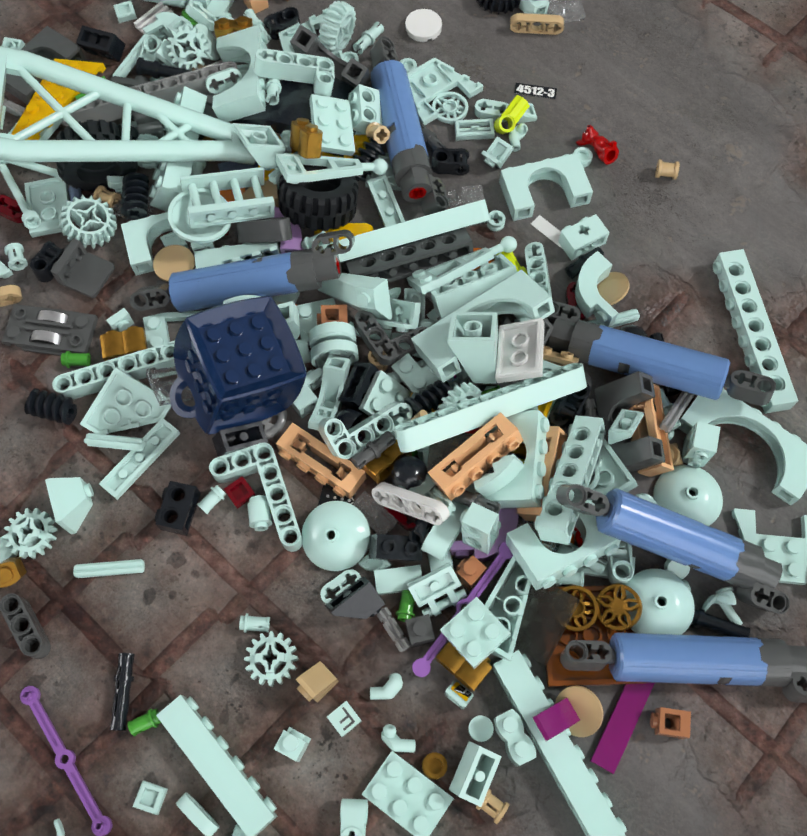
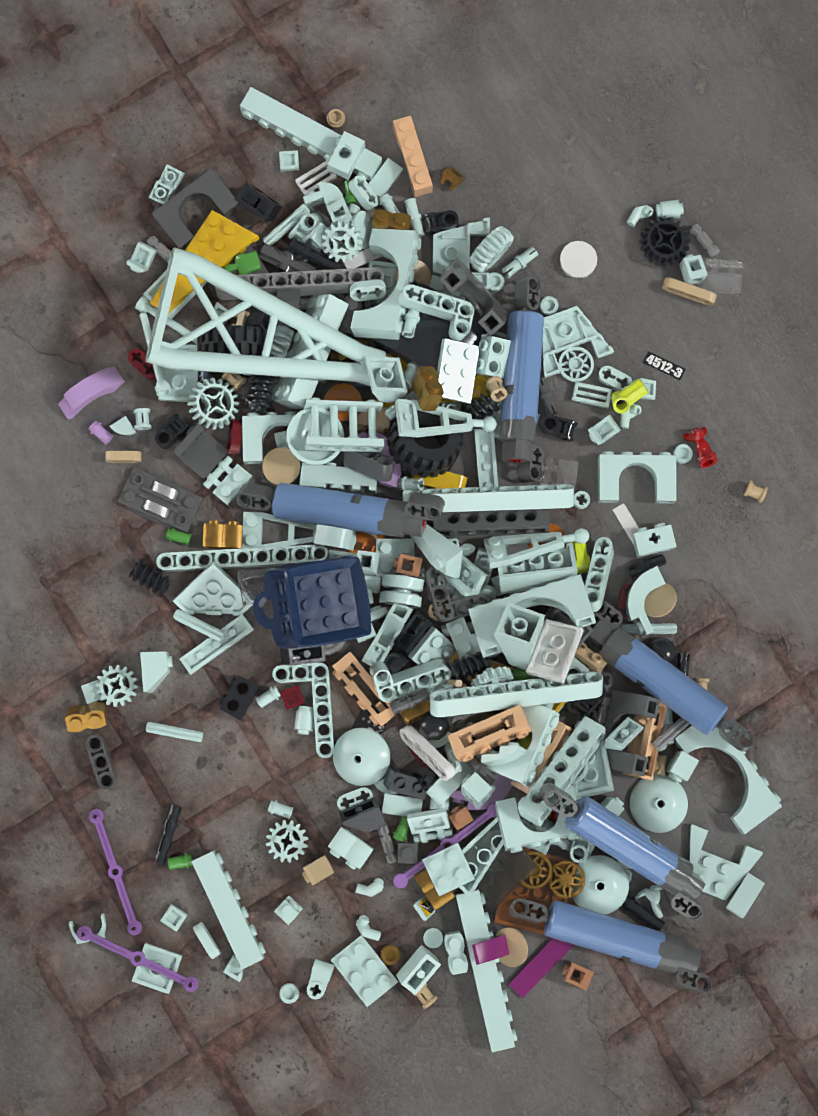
camera: 10 degrees right, 15 degrees up
light aqua plate [106,308,135,332] -> none
light aqua tile [327,701,362,738] -> none
light aqua brick [713,249,798,414] -> none
none -> light aqua plate [203,455,252,505]
none -> dark red beam [227,419,242,455]
none -> light aqua brick [328,827,374,870]

